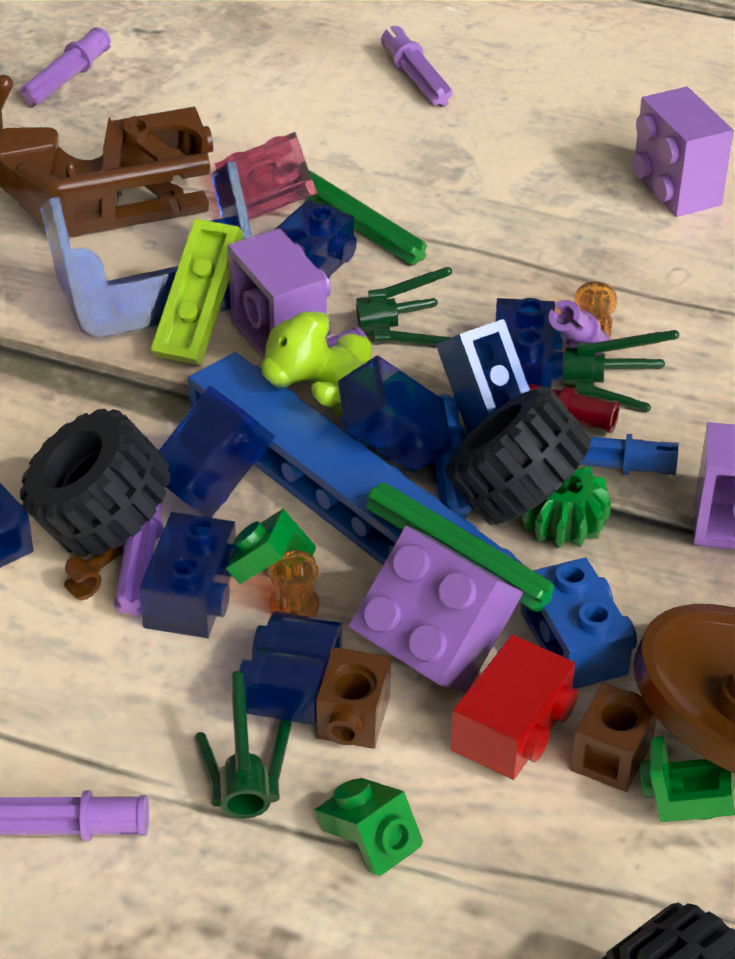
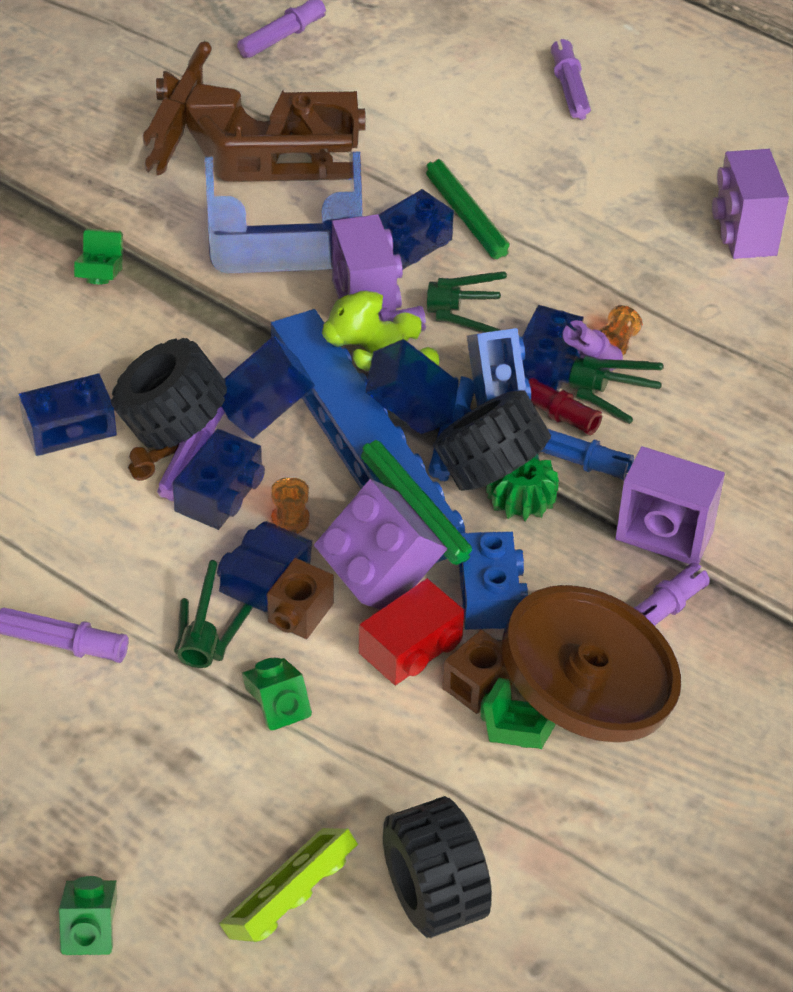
camera: 15 degrees right, 5 degrees up
lime plate [151,218,244,367] -> none
clear pink plate [214,132,317,226] -> none
green bracket [226,508,316,584] -> none

